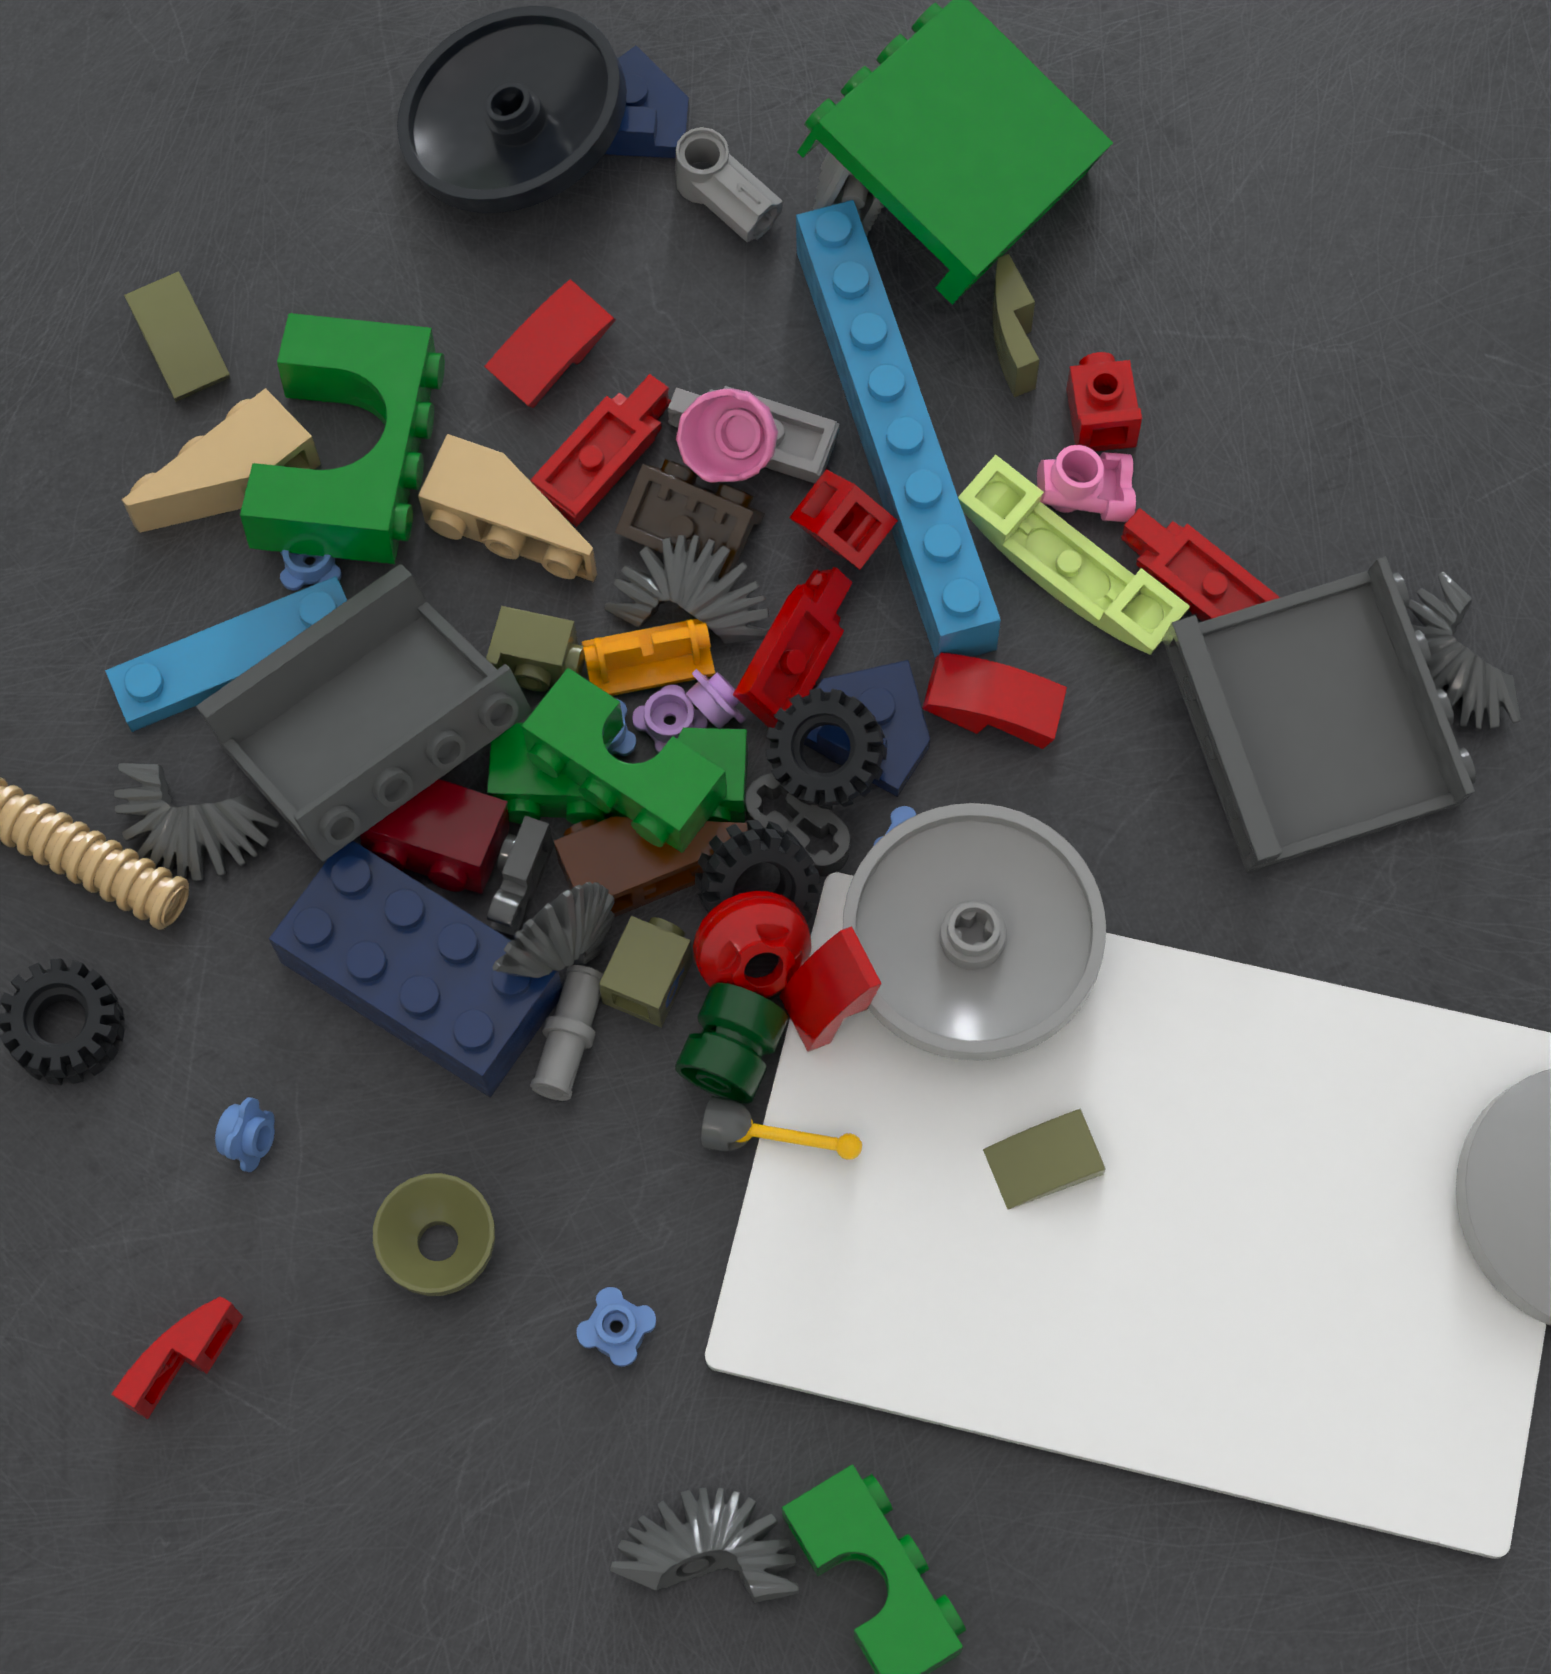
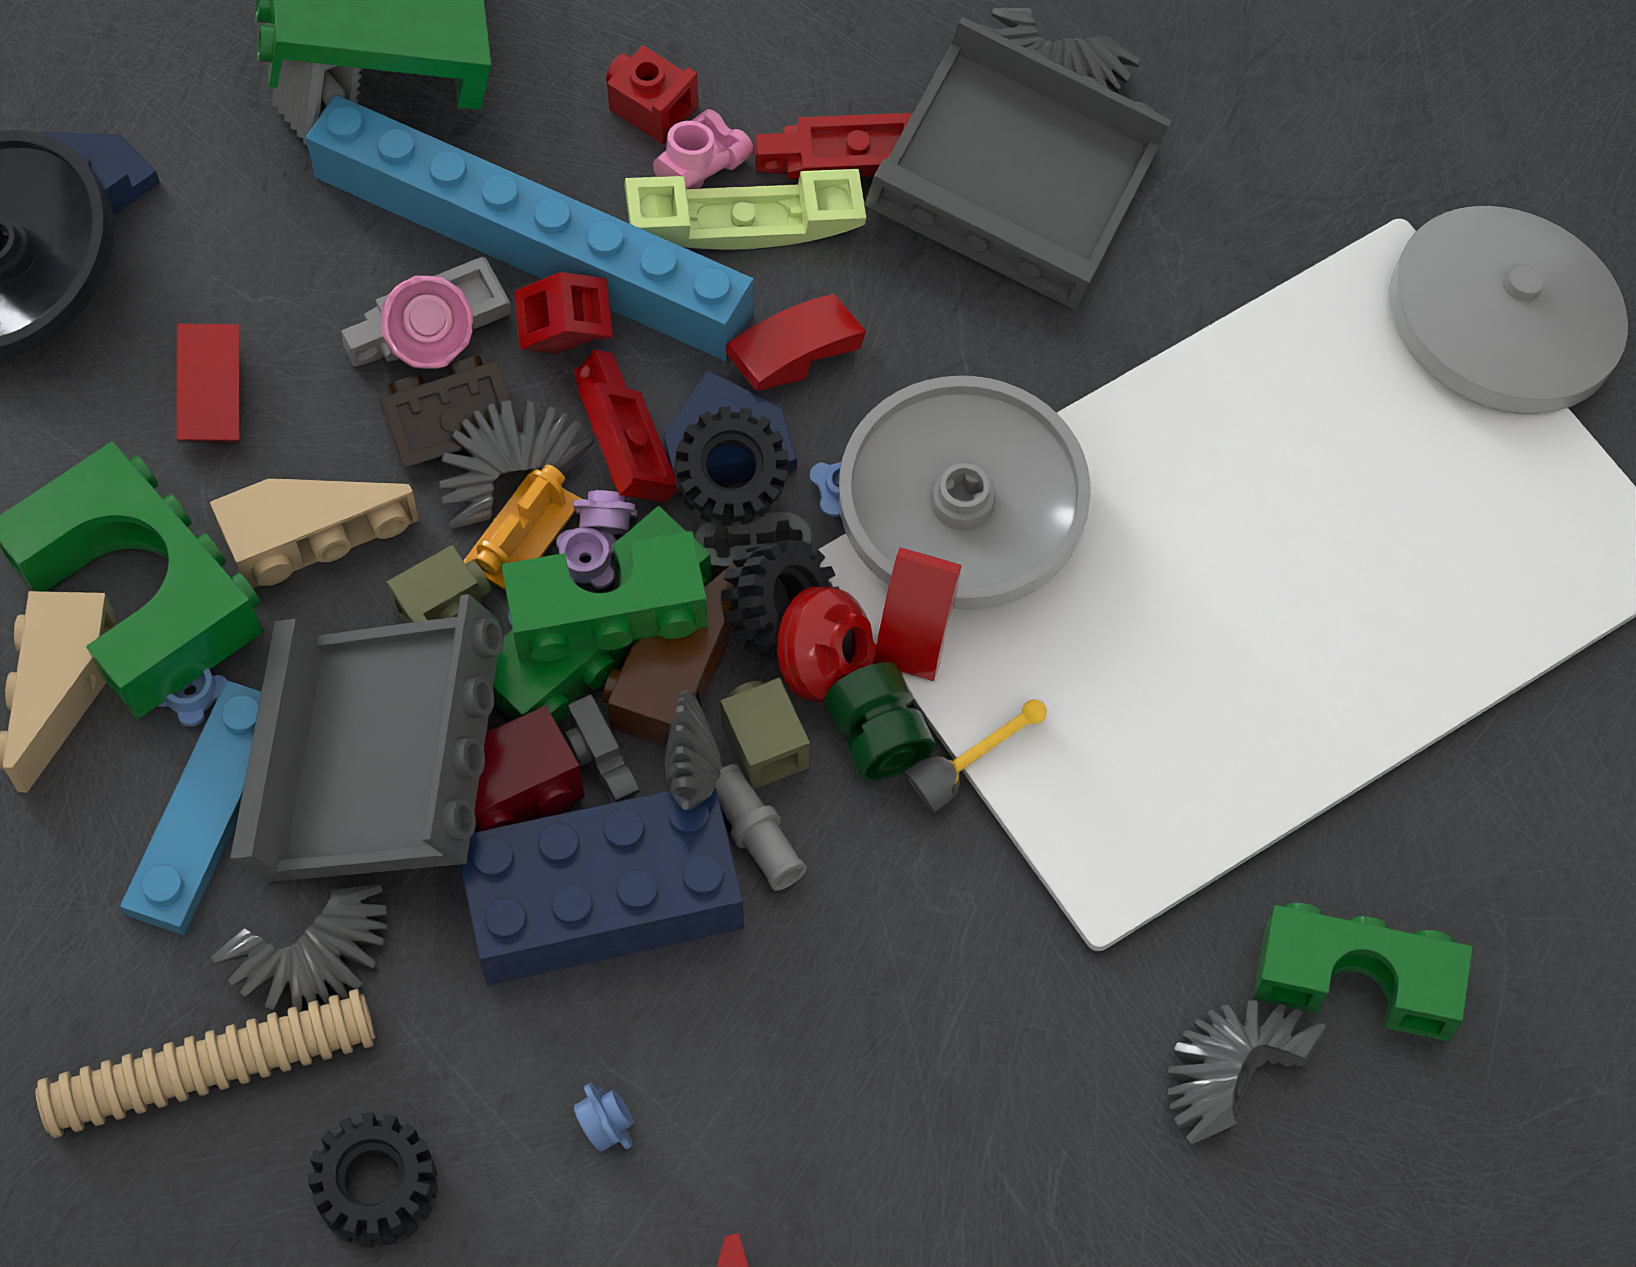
camera: 50 degrees left, 5 degrees down
olive piece [373,1173,495,1296] -> none
red hinge [530,374,671,527] -> none
medium blue plate [577,1287,656,1367] -> none
light grey piece [675,127,783,243] -> none
olive slope [983,1108,1106,1210] -> none
olive slope [993,254,1039,398] -> none

